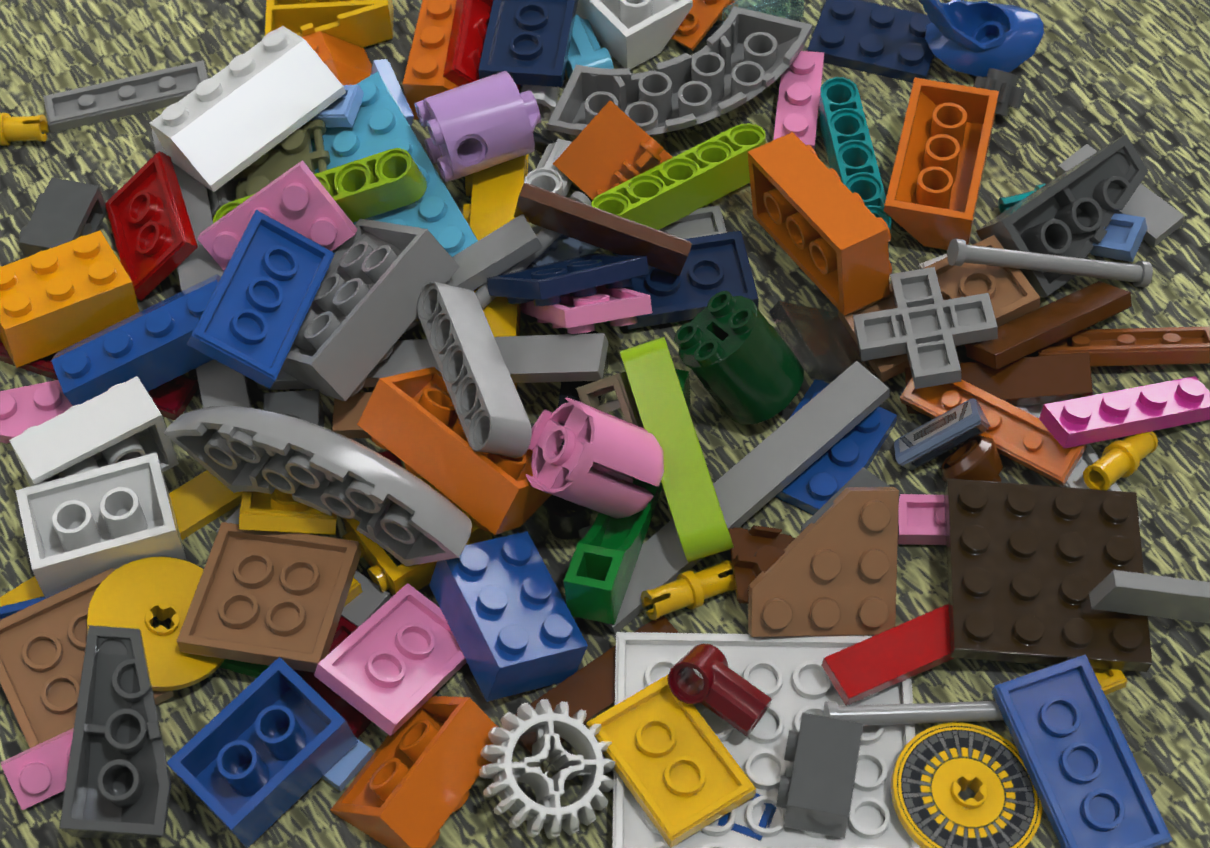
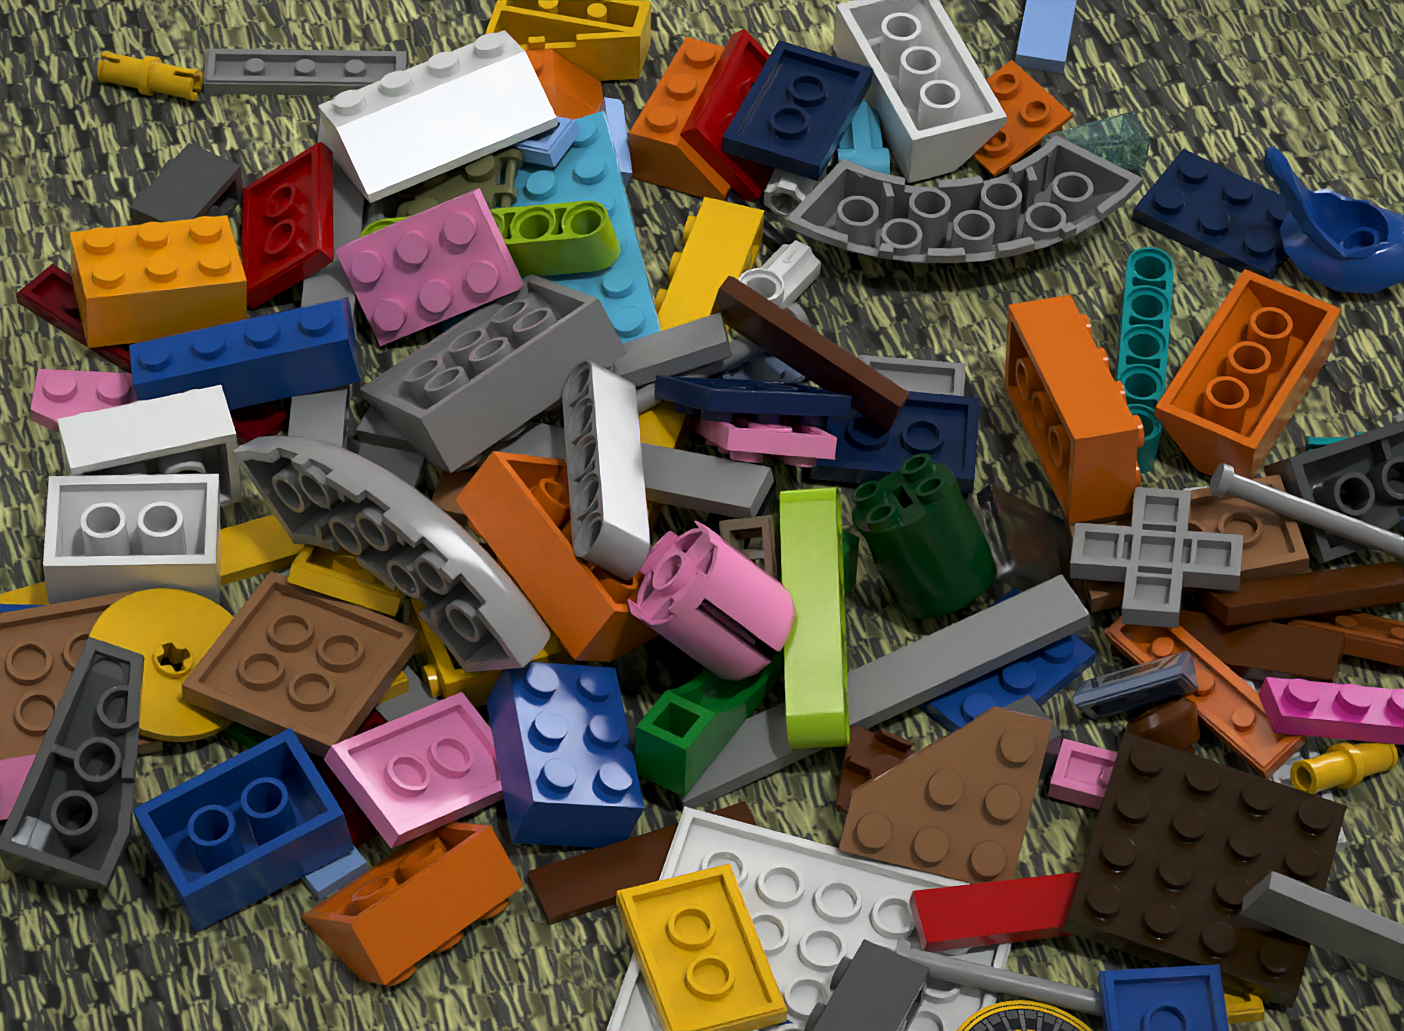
camera: 10 degrees right, 5 degrees down
blue tile [186,210,335,389] -> none
lavender cylinder [415,71,541,183] -> none
white gear [479,699,616,839] -> none
orange hinge [553,100,673,200] -> none
lime beam [591,123,766,250] -> none
yellow pin [641,560,736,620] -> none
dark red piece [668,644,772,737] -> none
bright pink plate [773,51,824,150] -> none
dark grey gear [973,68,1025,117] -> none

